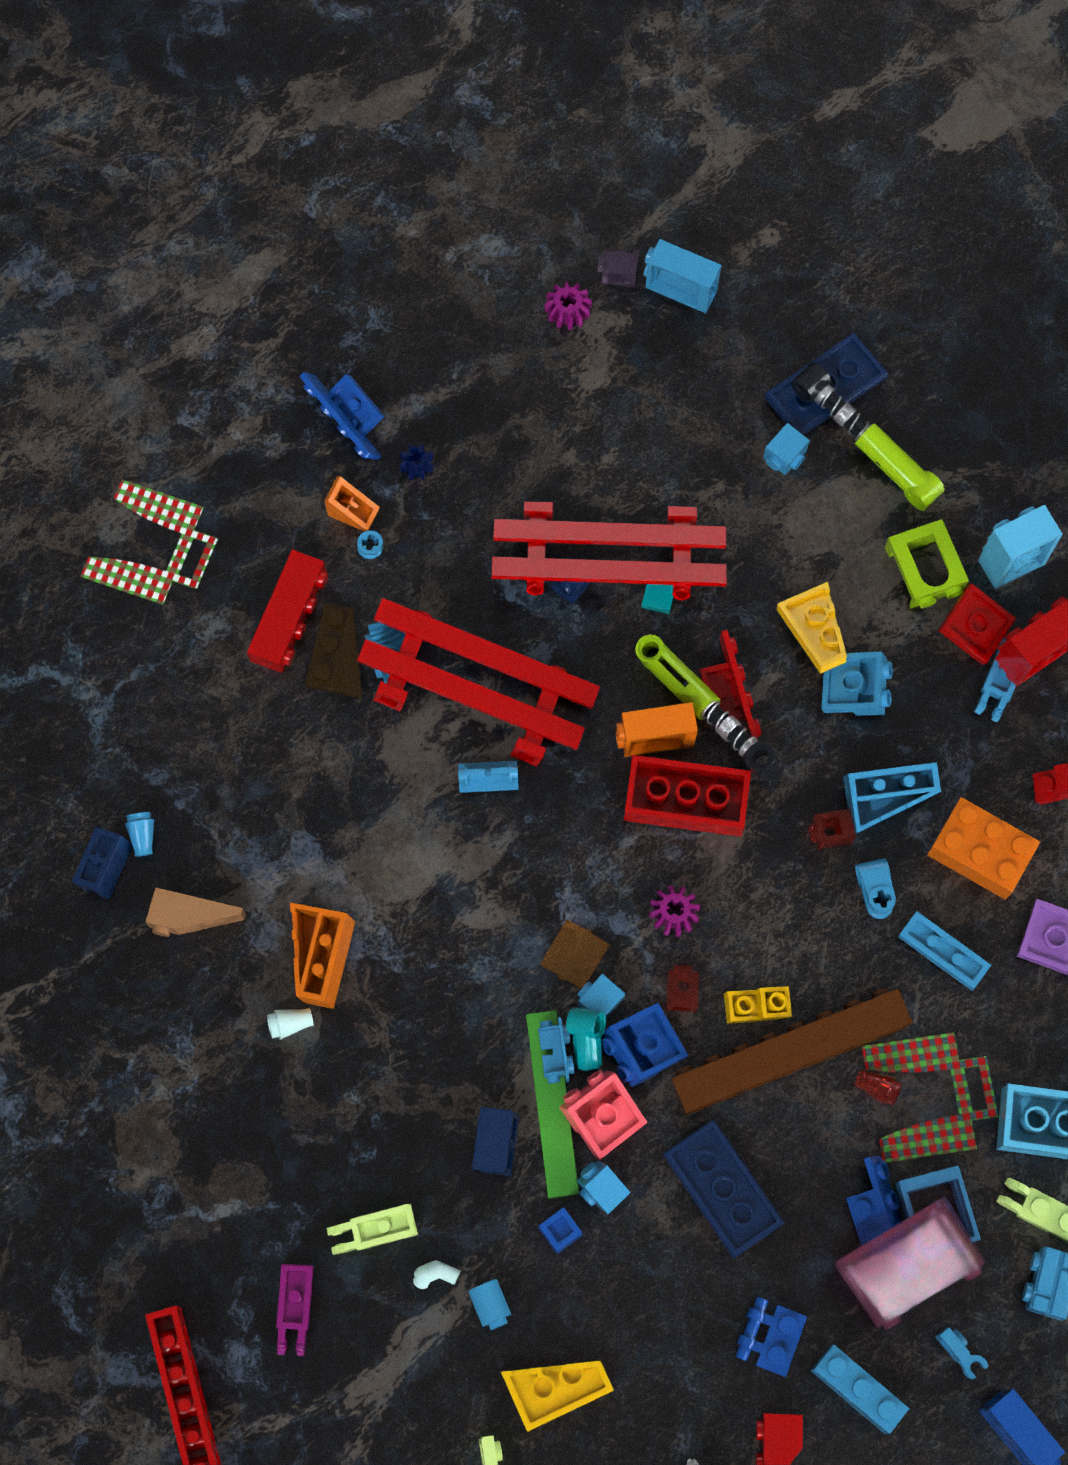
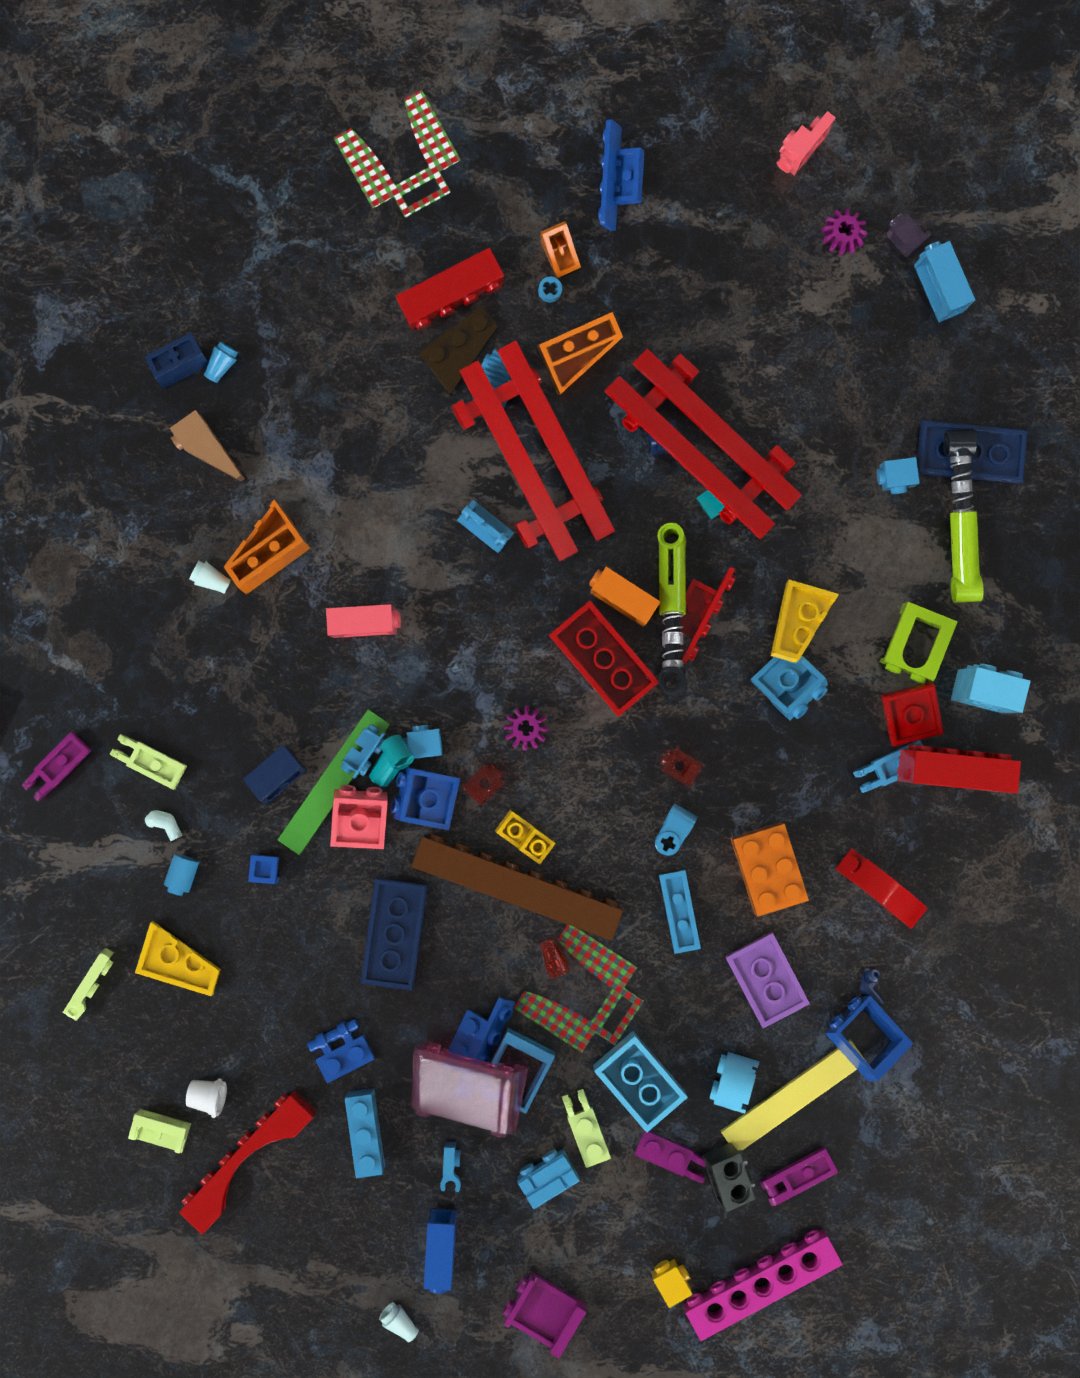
camera: 45 degrees right, 15 degrees up
clear blue gear [399,444,434,480] -> none
clear orange piece [540,920,610,989] -> none
dark azure brick [576,1160,631,1214] -> none
dark azure wedge [843,762,941,836] -> none
none -> coral window [326,604,401,638]
none -> orange wedge [537,312,623,395]
none -> coral plate [777,111,836,176]

